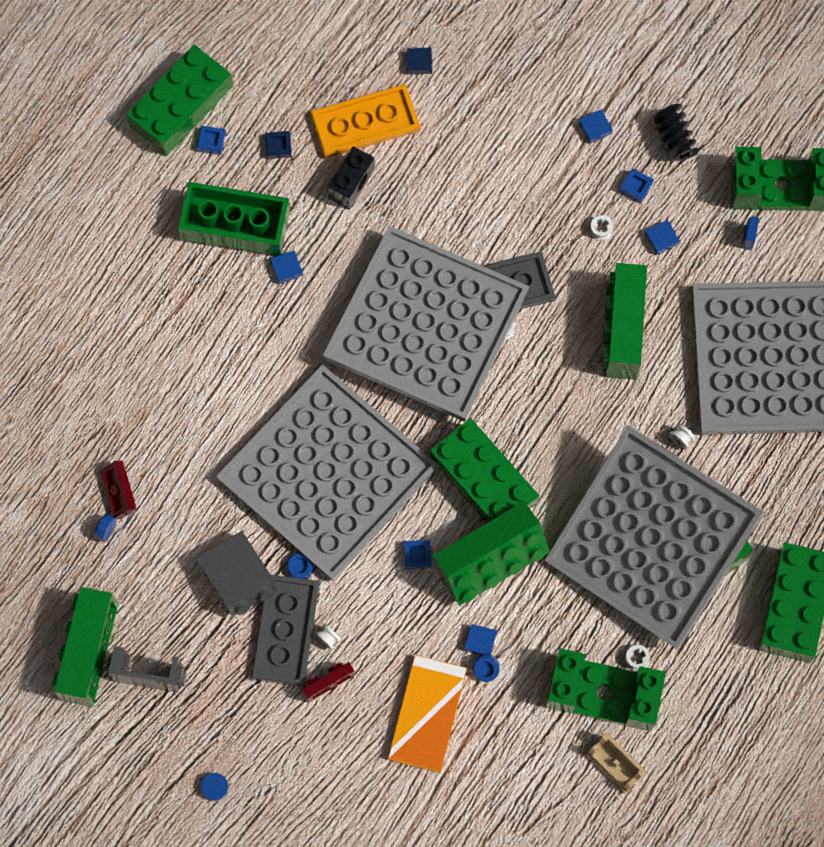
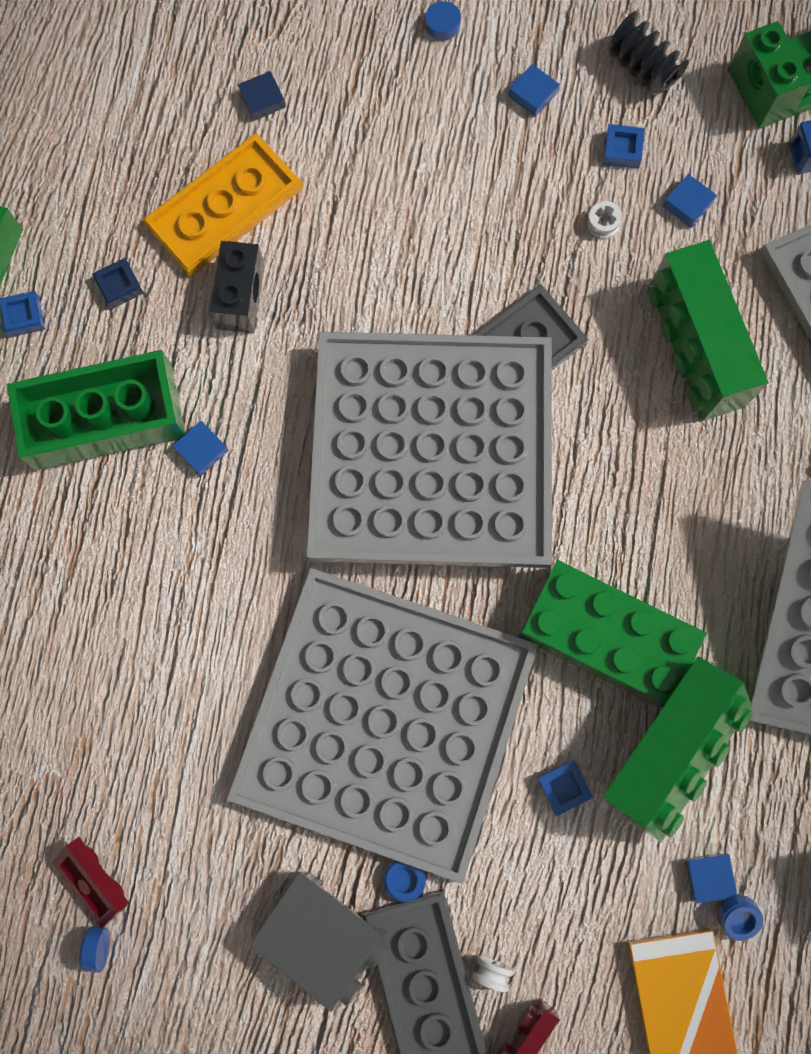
camera: 20 degrees left, 5 degrees up
none -> blue tile [425,1,461,40]

